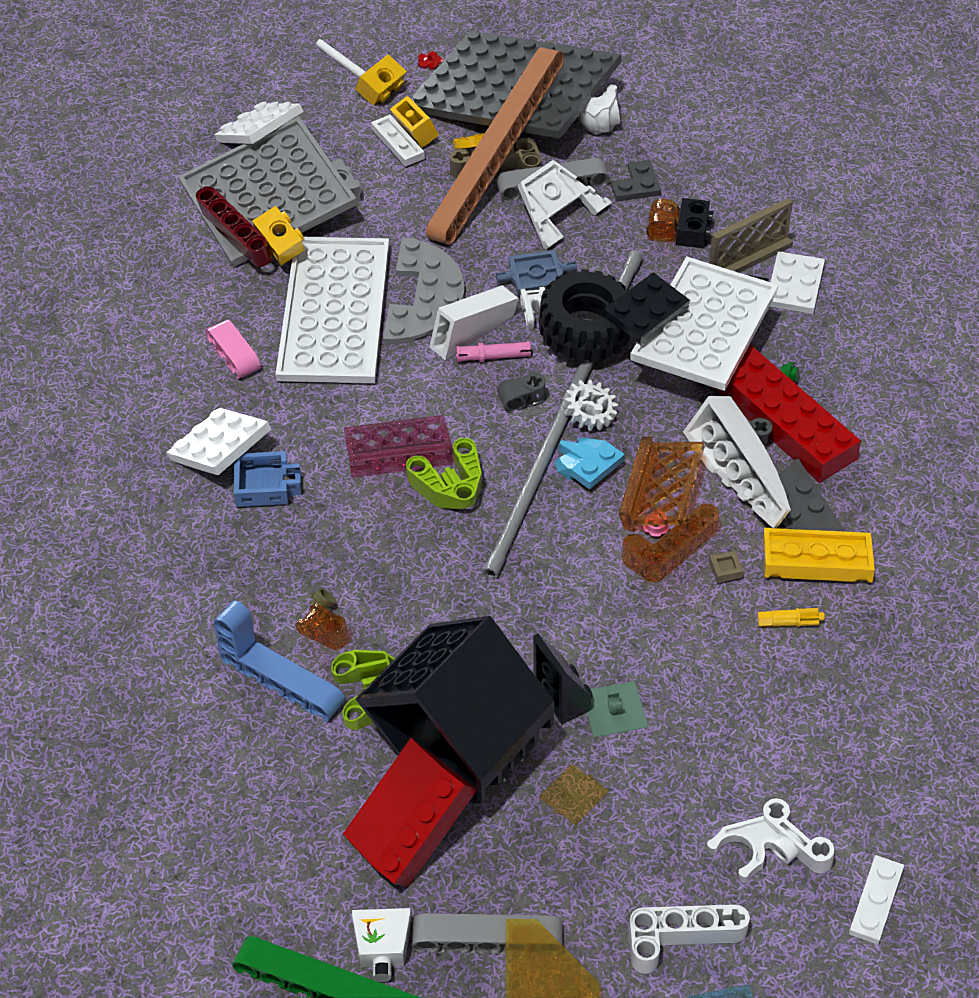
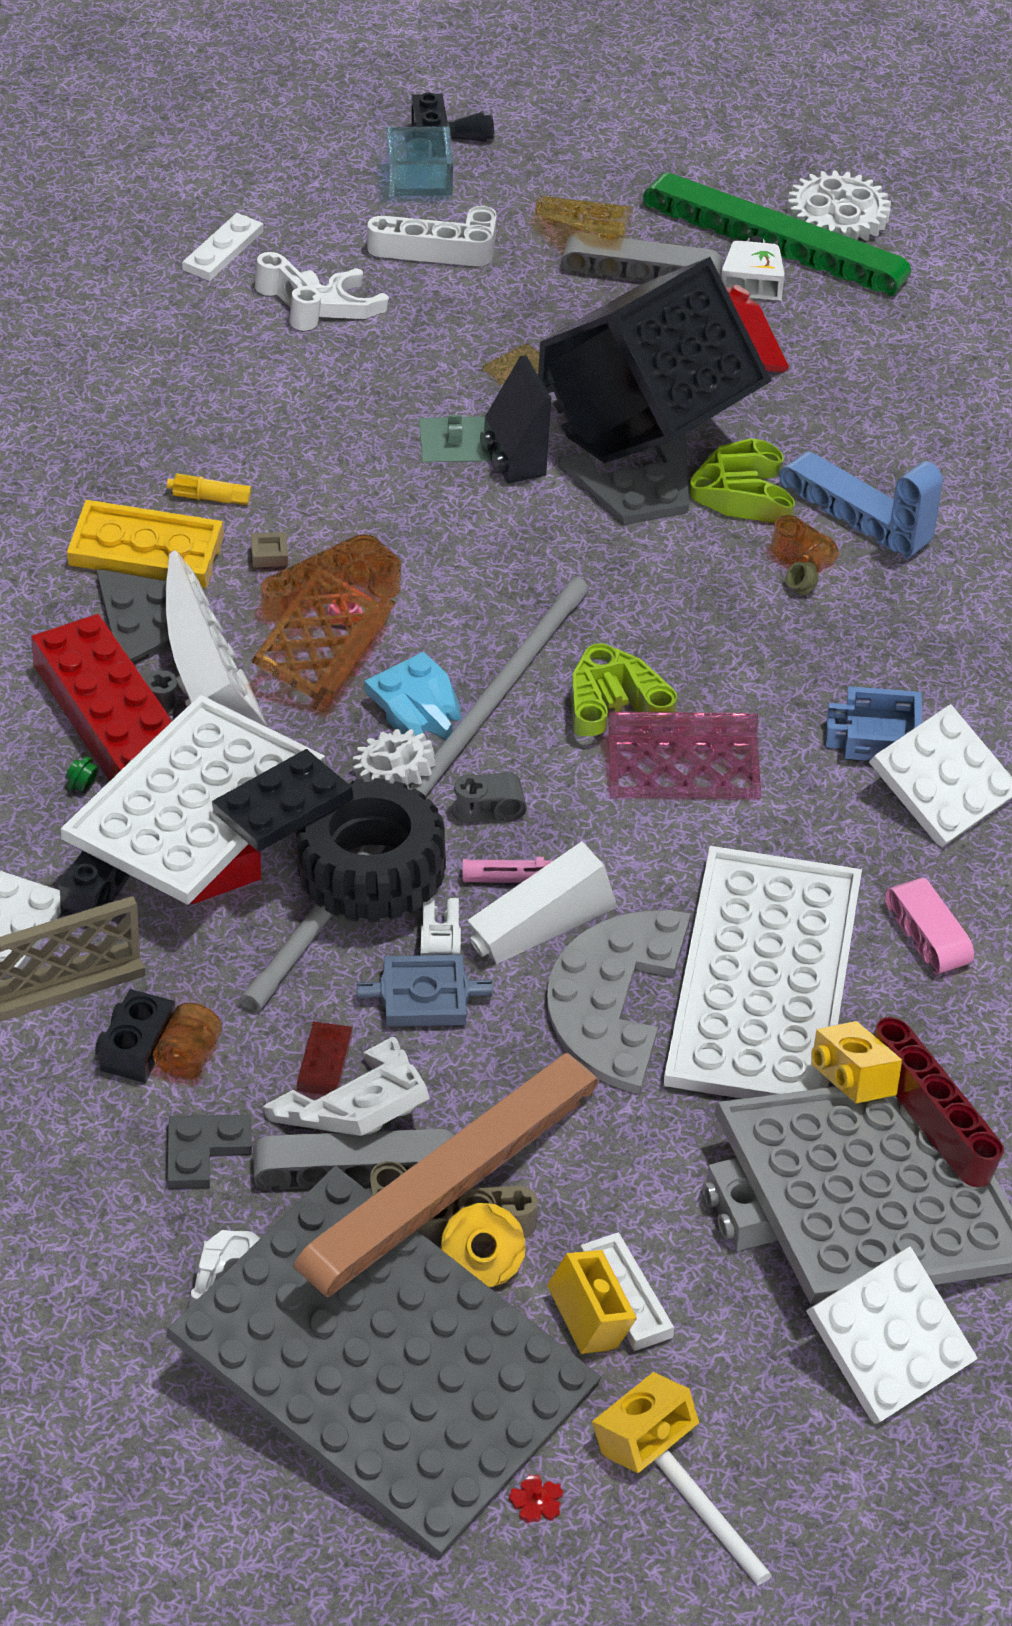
camera: 175 degrees left, 5 degrees down
none -> clear red plate [297,1021,353,1095]

